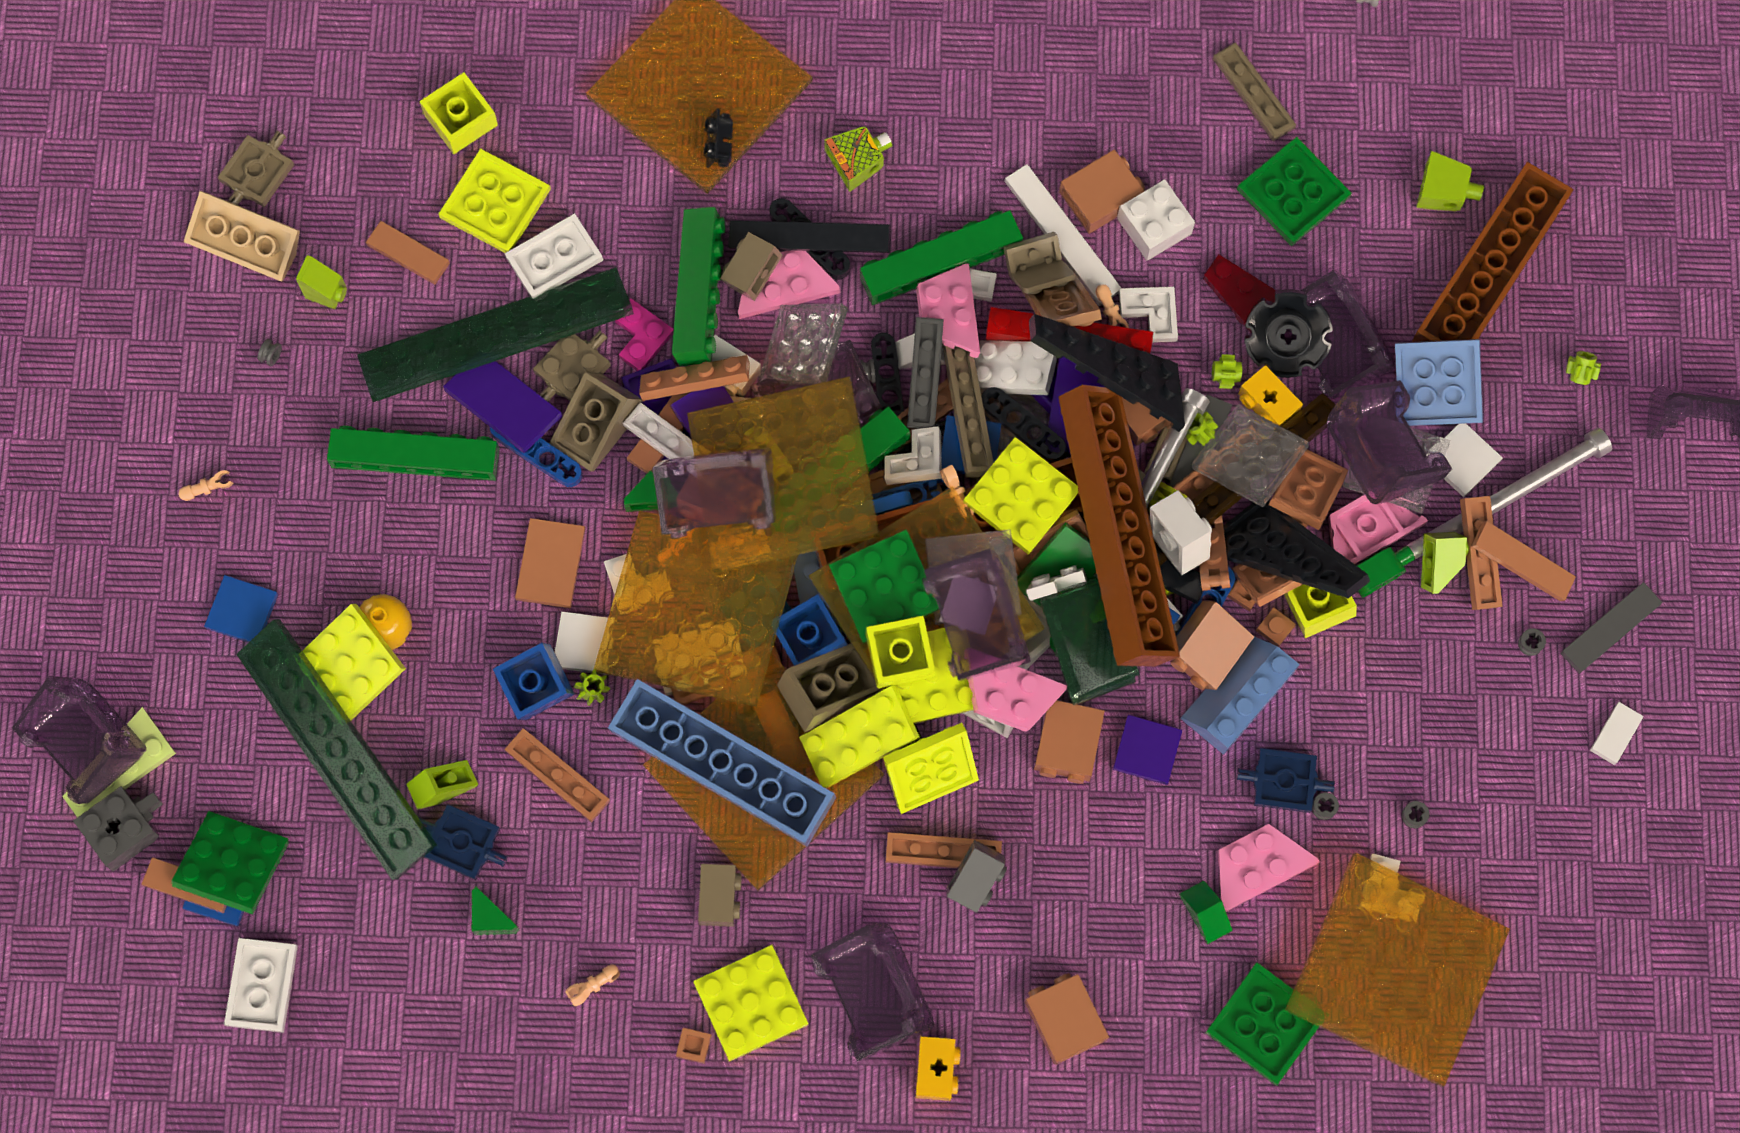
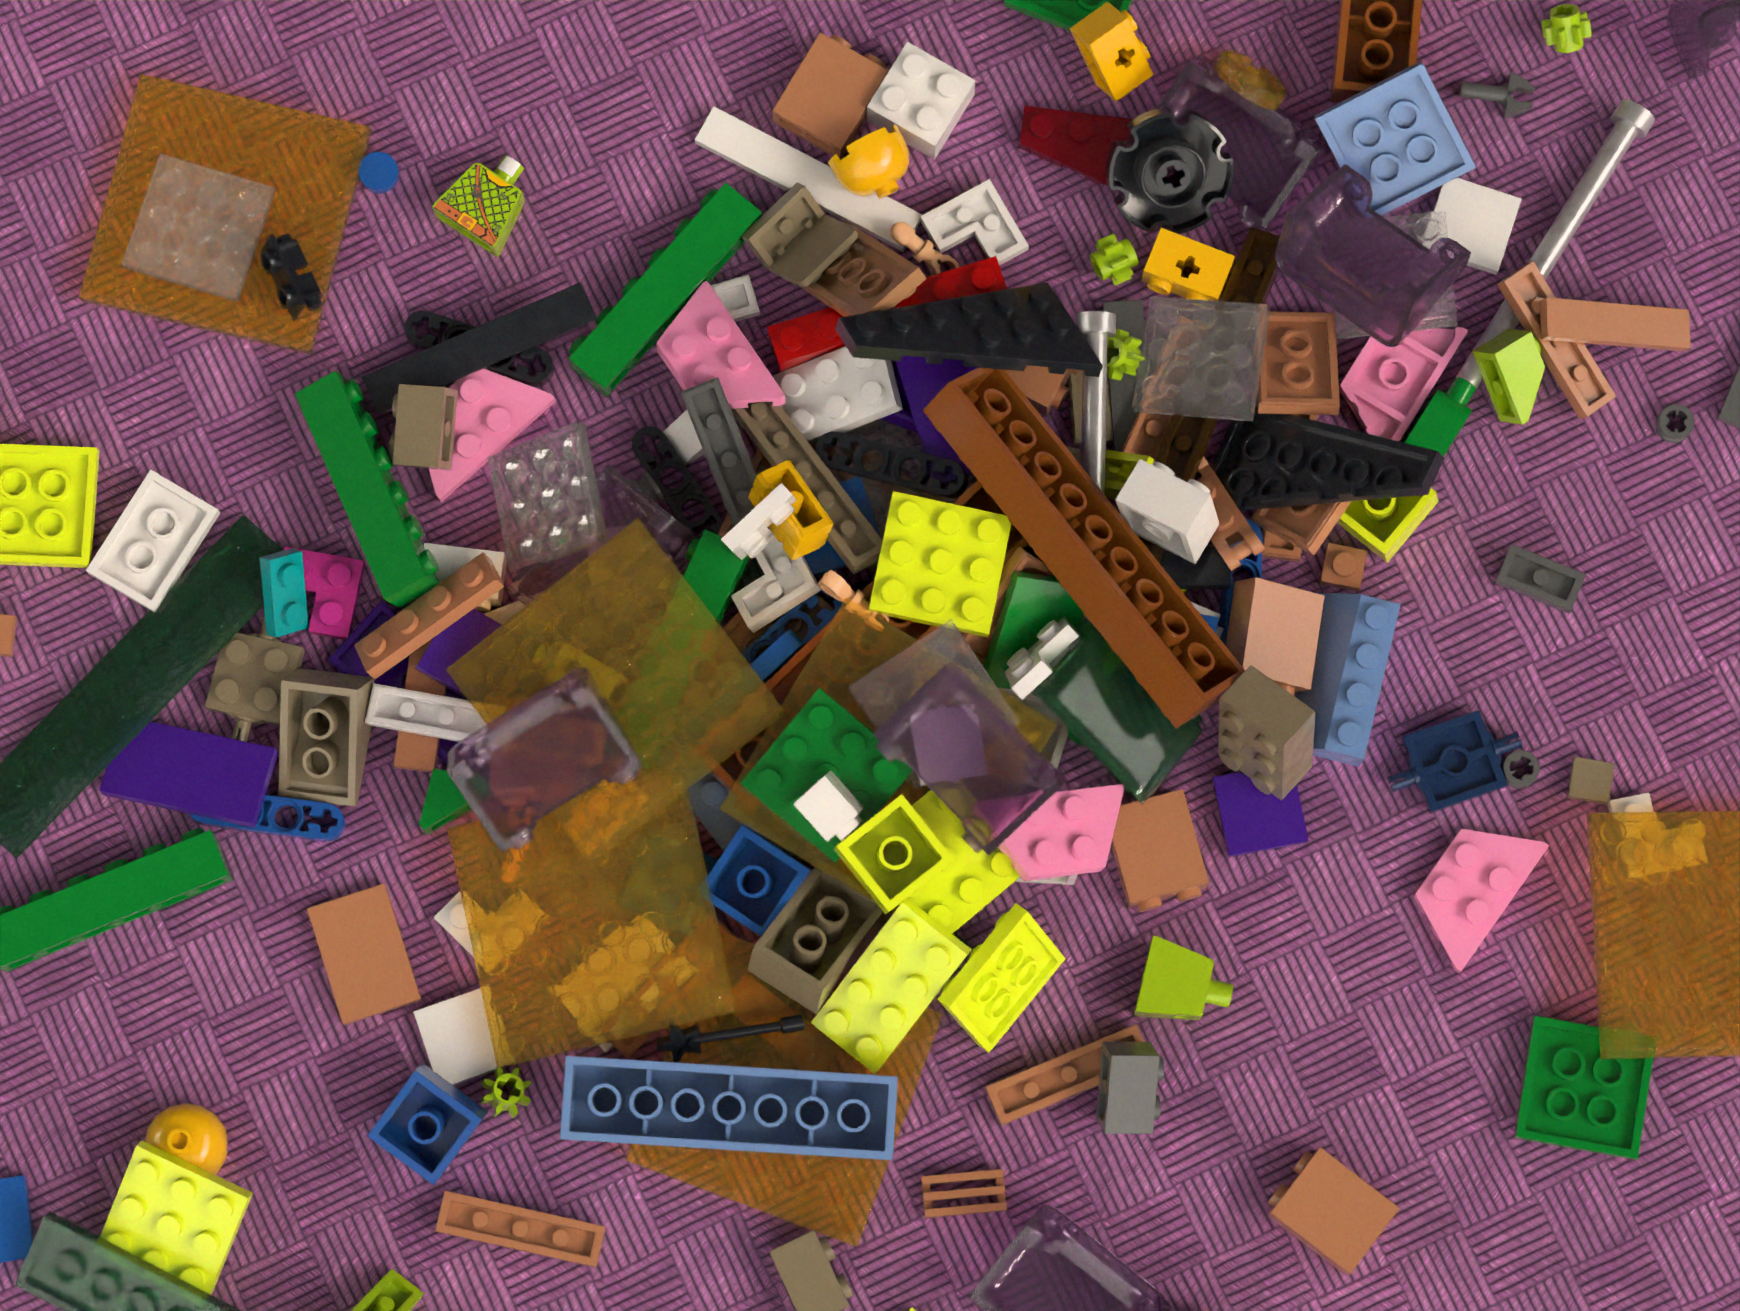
camera: 25 degrees left, 5 degrees up
green slope [1179,881,1233,945] -> none
dark grey bush [1402,801,1429,829] -> none
none -> clear plate [122,153,275,302]
none -> teal plate [260,548,309,638]
none -> blue tile [358,152,399,194]
none -> black piece [656,1014,804,1063]
none -> white plate [721,483,797,560]
none -> yellow brick [748,460,834,560]
none -> white brick [794,770,864,842]
none -> yellow cylinder [828,125,909,199]
none -> nougat tile [921,1169,1007,1218]
none -> yellow brick [1070,1,1154,102]
none -> lime torso [1134,936,1234,1020]
none -> clear yellow tile [1214,50,1286,110]
none -> dark tan brick [1218,665,1315,801]
none -> dark grey bar [1458,72,1535,118]
none -> dark grey plate [1495,544,1586,614]
none -> dark tan tile [1567,757,1615,805]

